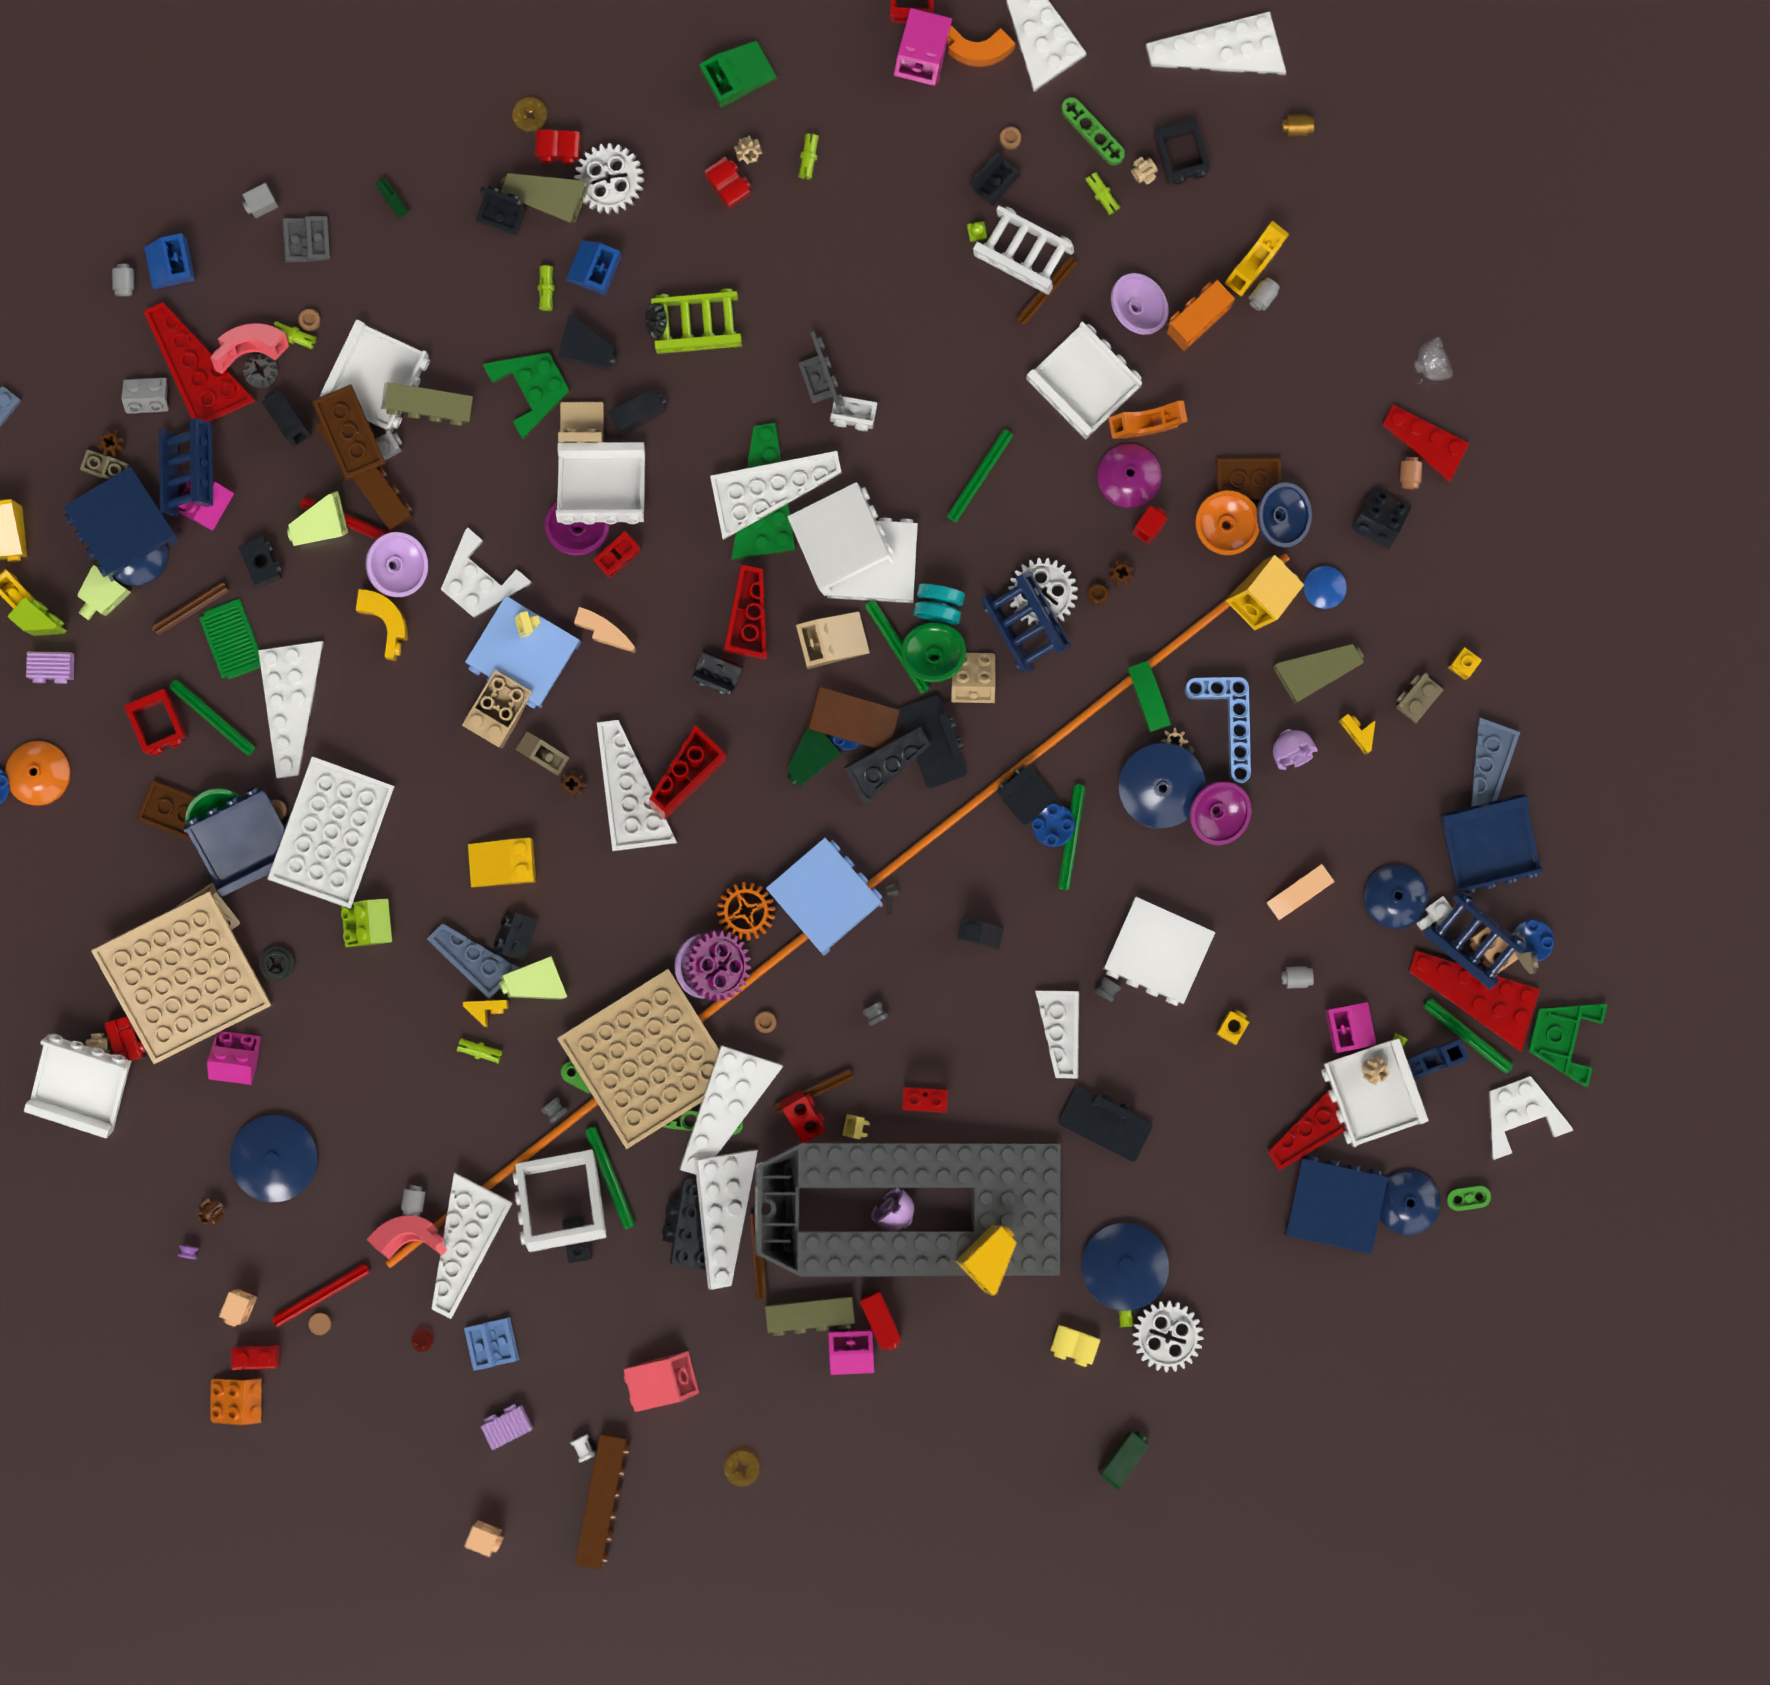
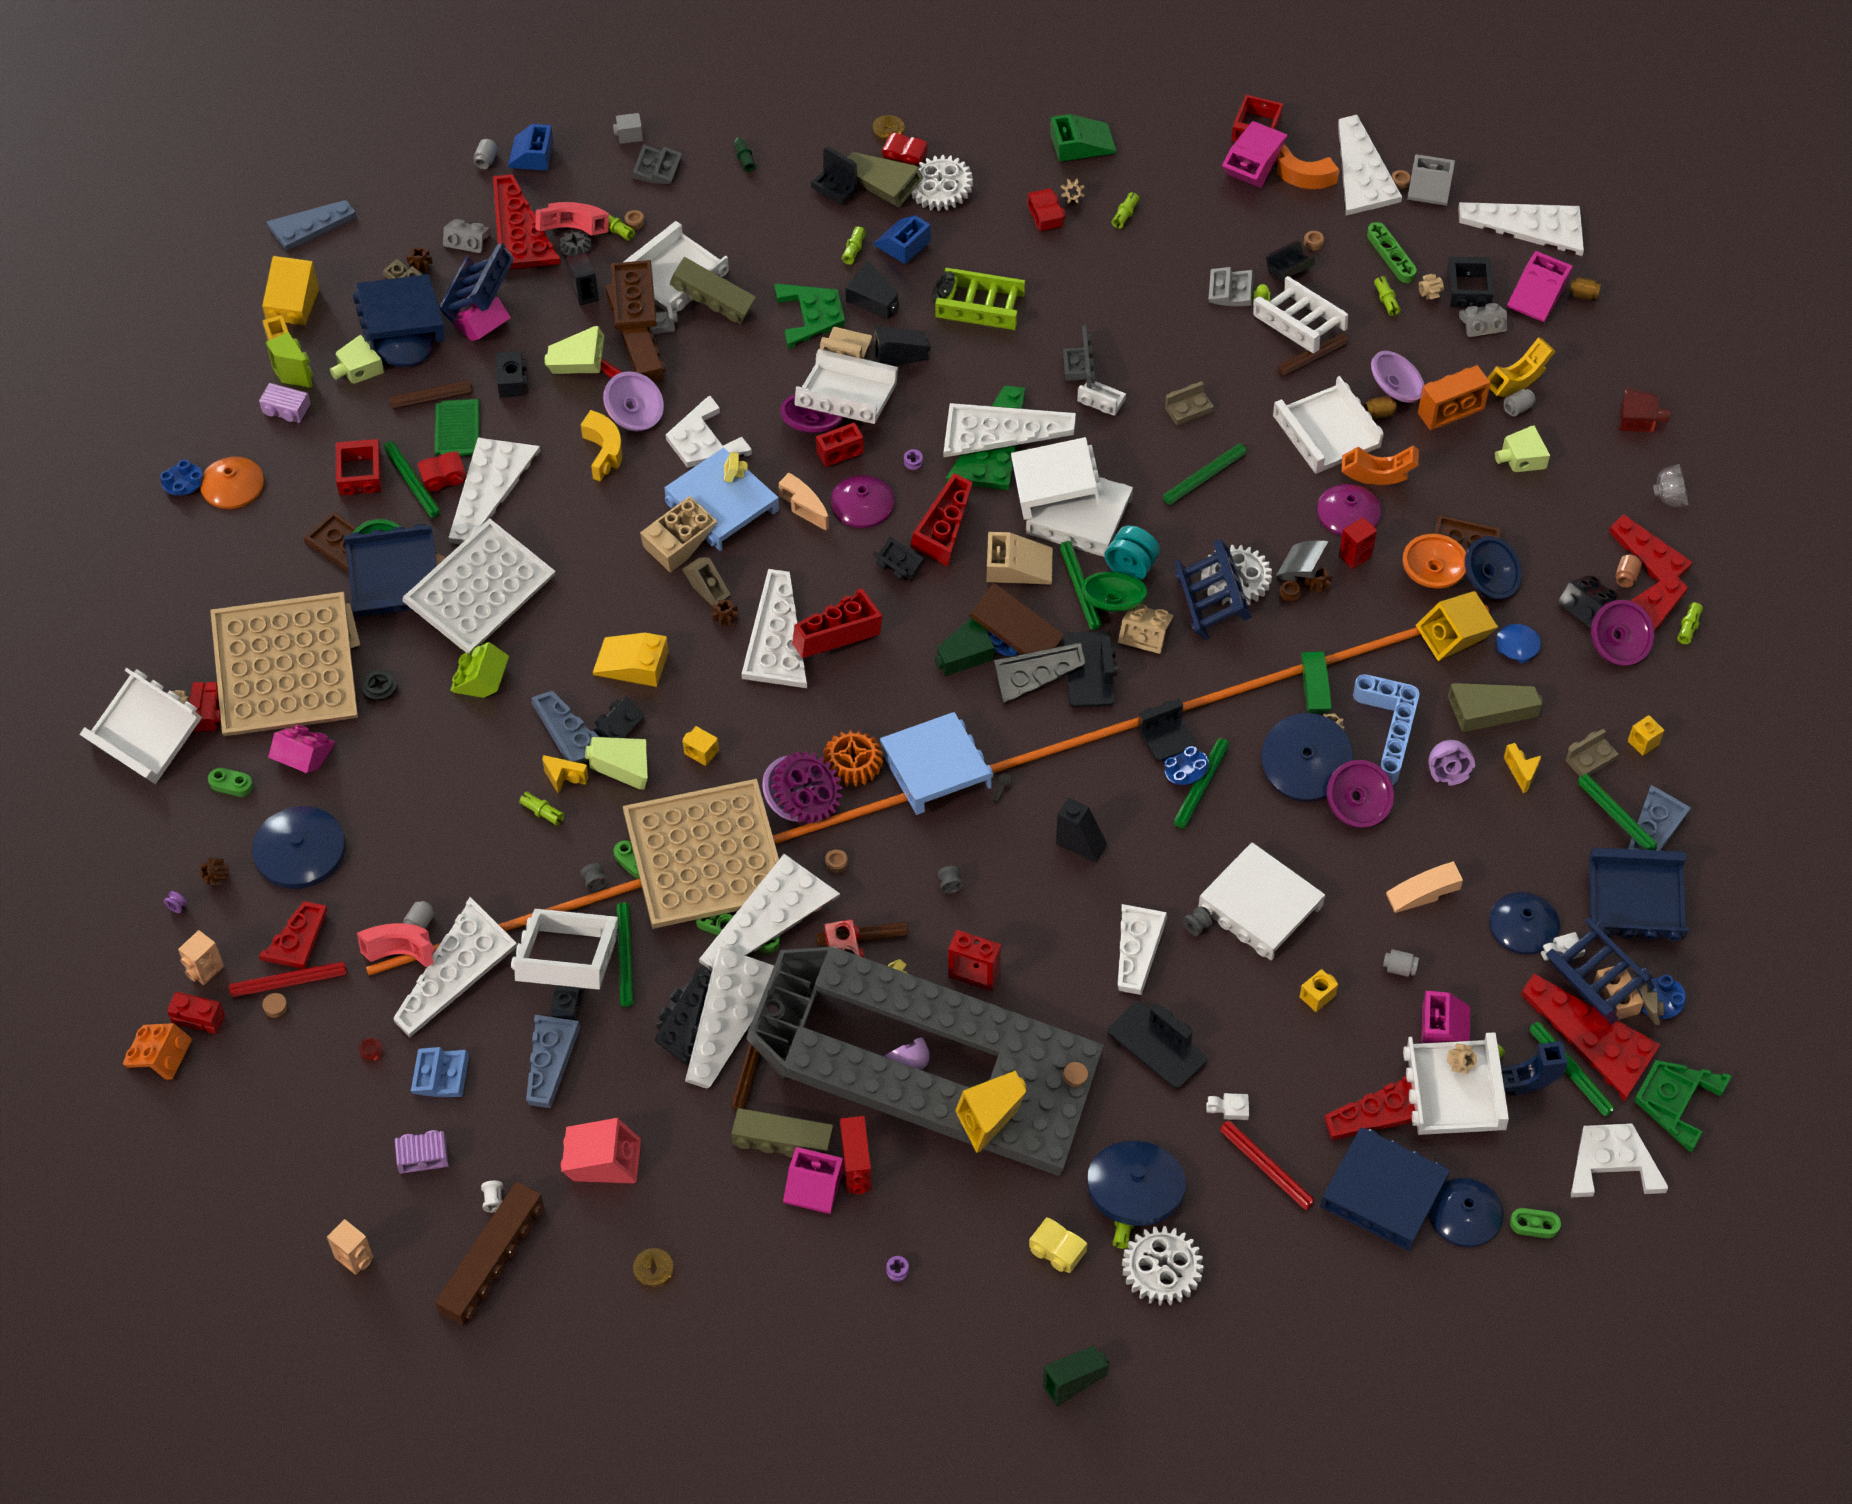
camera: 20 degrees right, 30 degrees down
none -> bright green plate [208,768,253,797]
none -> red wing [259,901,328,969]
none -> red brick [417,451,466,492]
none -> sand blue wing [526,1015,581,1108]
none -> yellow brick [682,726,719,766]
none -> magenta dish [831,475,894,528]
none -> medium lavender bush [886,1256,909,1282]
none -> medium lavender bush [904,449,923,470]
none -> medium nougat tile [1063,1062,1088,1088]
none -> dark tan bracket [1165,381,1214,426]
none -> white plate [1206,1093,1249,1120]
none -> light grey slope [1208,267,1254,306]
none -> red axle [1220,1120,1314,1210]
none -> dark grey slope [1276,540,1330,582]
none -> pearl gold brick [1364,395,1396,419]
none -> medium nougat tile [1391,170,1411,190]
none -> light grey slope [1407,154,1455,206]
none -> light grey bracket [1459,303,1507,337]
none -> yellowish green torso [1495,425,1550,472]
none -> dark pink slope [1507,251,1573,322]
none -> green axle [1578,774,1657,850]
none -> magenta dish [1591,600,1654,666]
none -> clear red torso [1619,387,1670,432]
none -> red wing [1630,572,1688,632]
none -> lime pin [1677,602,1703,644]

